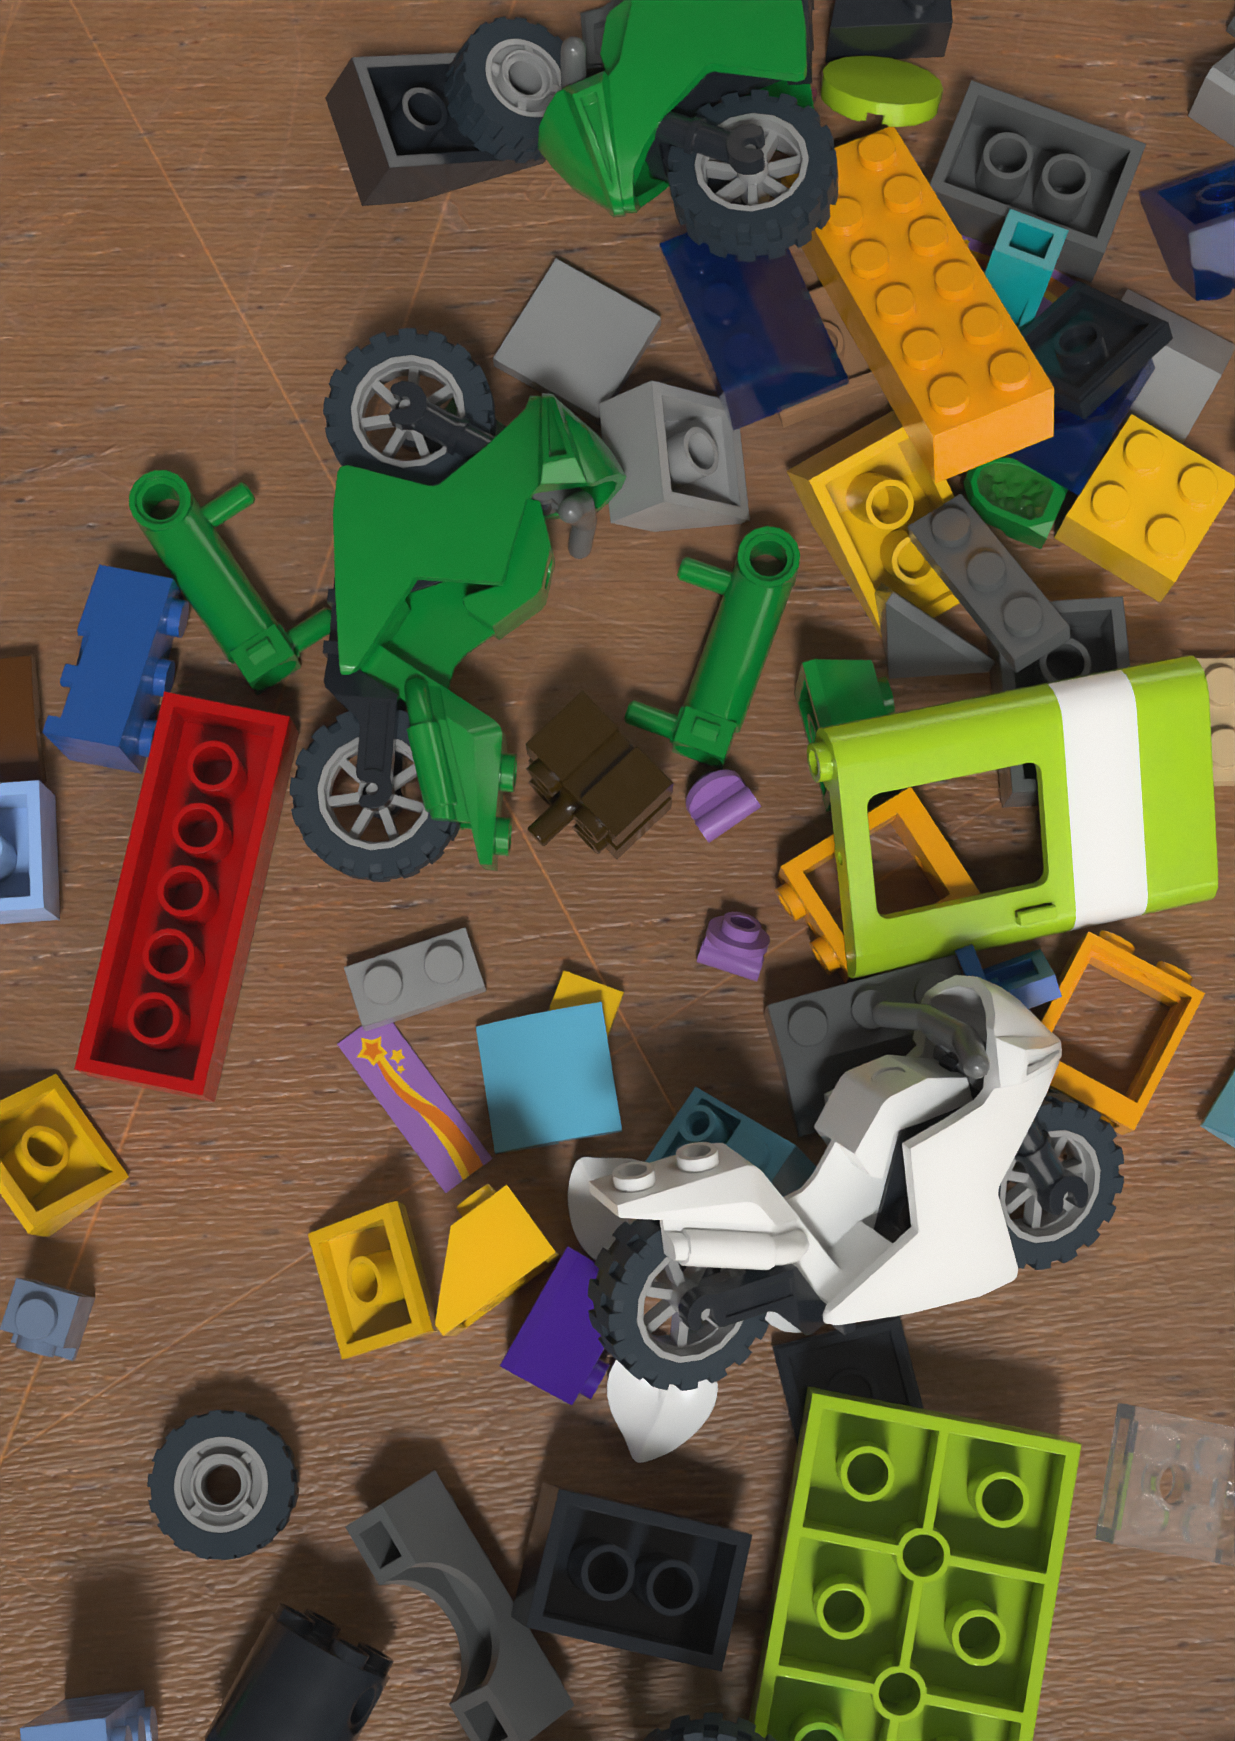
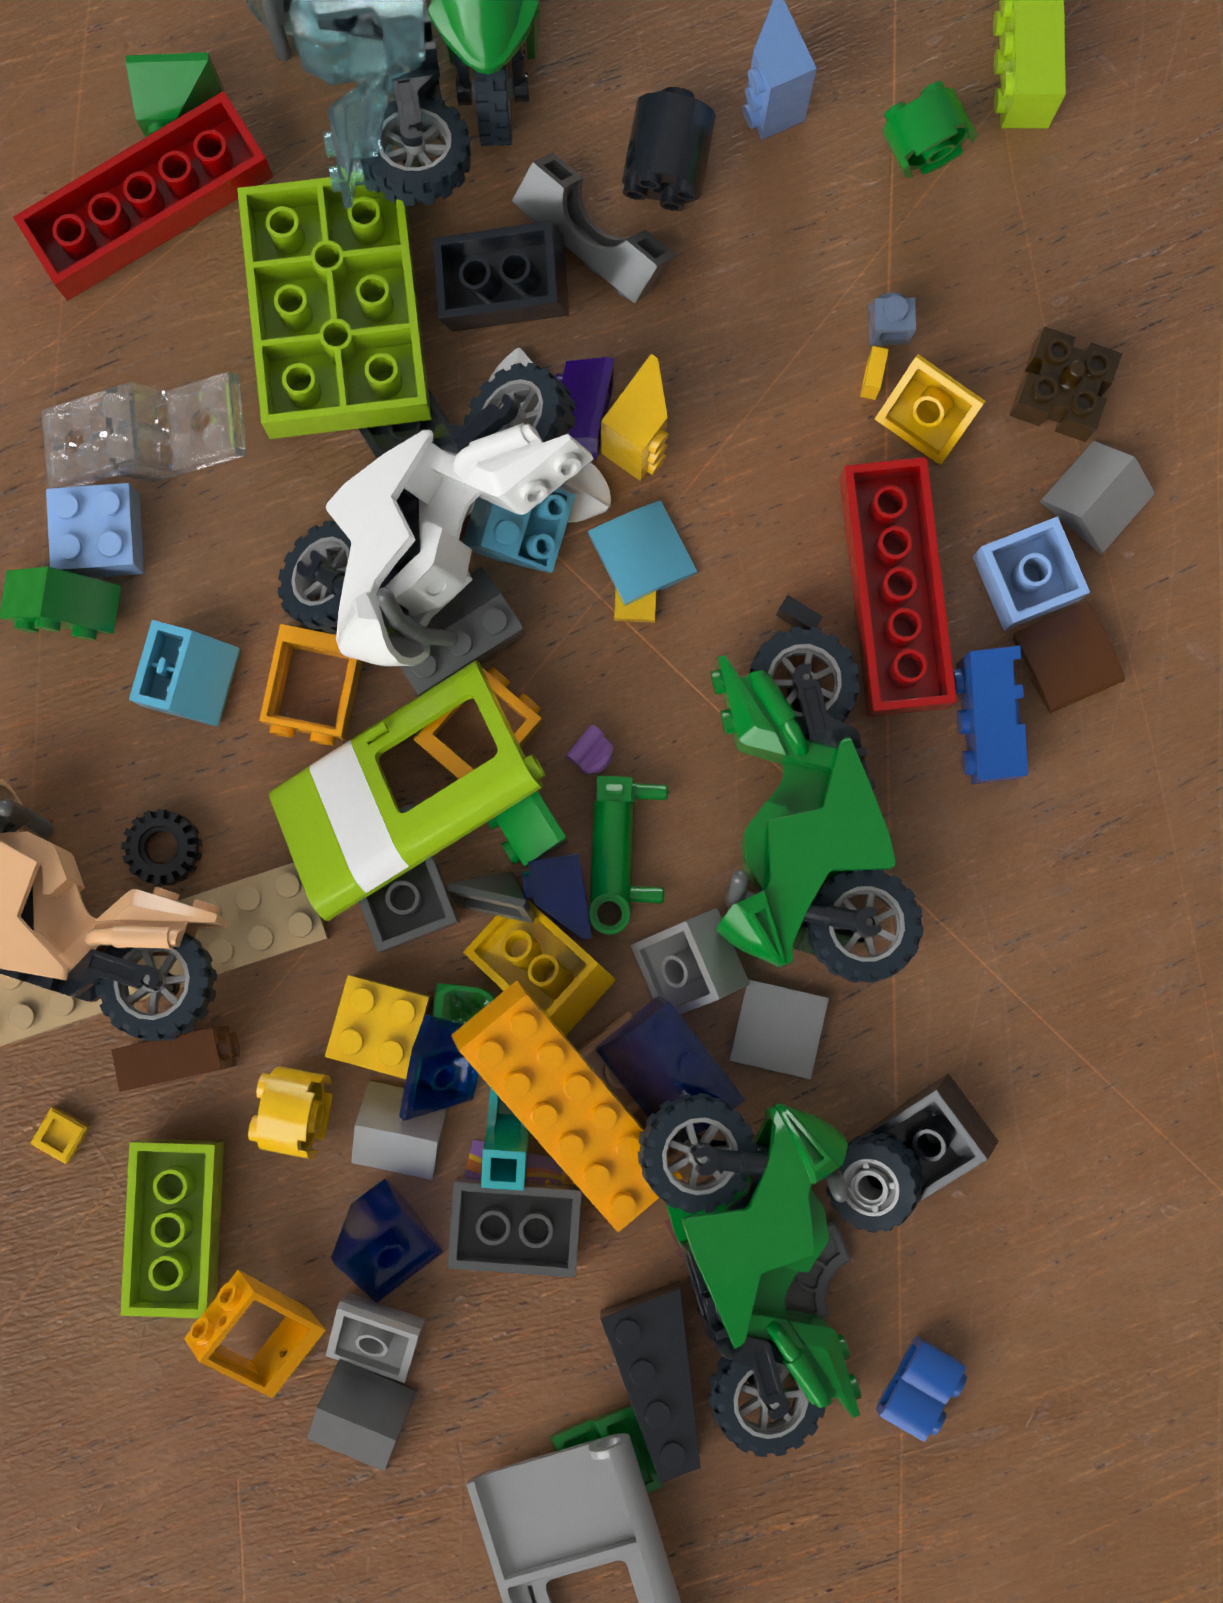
camera: 160 degrees right, 5 degrees up
green piece [129,470,331,696] -> none
black wheel [147,1410,299,1560] -> none
yellow slope [308,1201,439,1360] -> none
medium lavender sticker [337,1023,492,1193] -> none
light grey plate [344,927,486,1032] -> none
dark brown brick [525,691,673,859] -> none
medium lavender plate [696,912,770,982] -> none
lime tile [820,56,943,127] -> none
dark grey plate [908,494,1071,673] -> none
blue tile [955,944,1062,1009] -> none
black tile [1020,281,1173,420] -> none
none -> clear blue slope [522,854,592,941]
none -> black tile [776,595,823,630]
none -> yellow tile [860,346,889,400]

